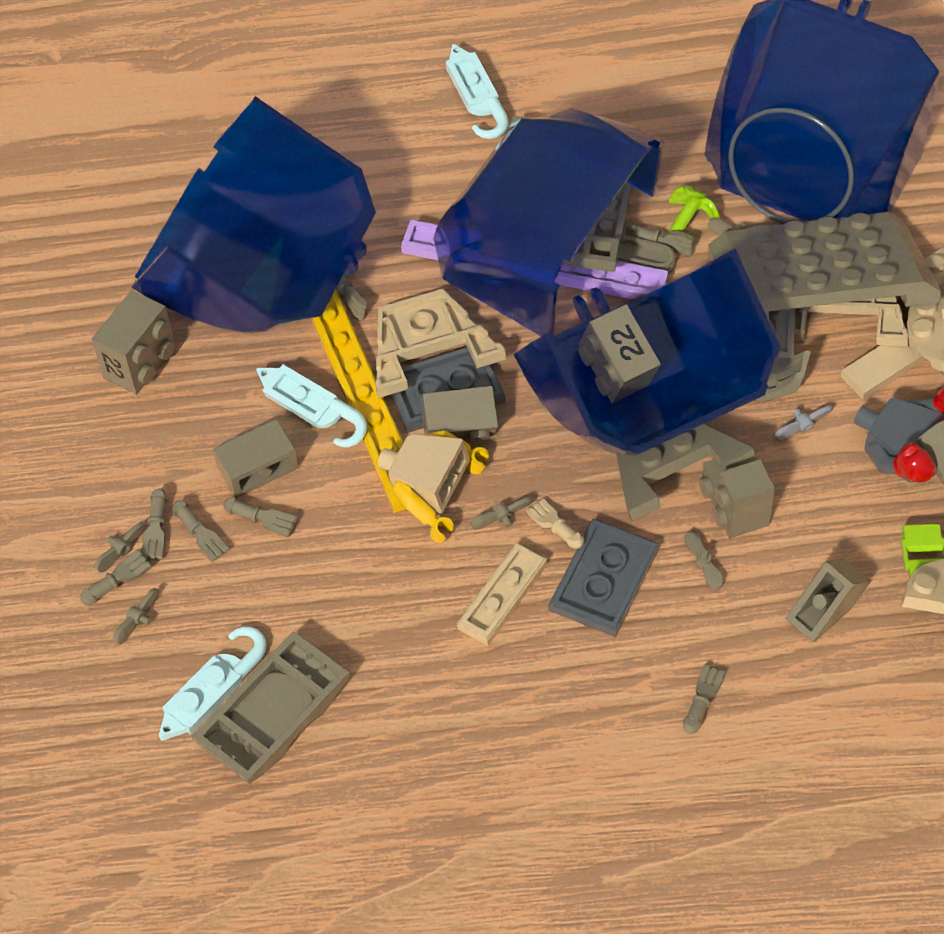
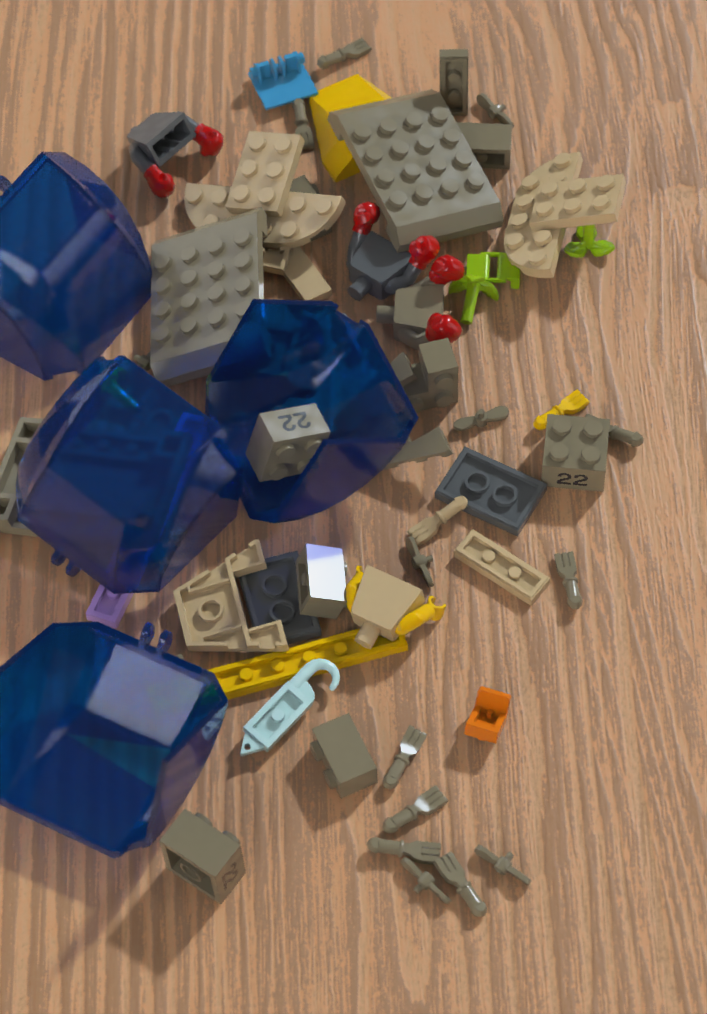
camera: 85 degrees left, 0 degrees up
light aqua plate [159,626,267,741] -> none
dark tan slope [192,631,350,784] -> none
dark grey piece [729,108,854,223] -> none
dark tan slope [785,558,871,642] -> none
none -> dark tan torso [376,254,465,350]
none -> lime plant [448,274,499,325]
none -> orange bracket [464,686,511,744]
none -> yellow piece [533,389,590,430]
none -> dark tan brick [541,414,610,492]
none -> dark tan piece [554,551,582,609]

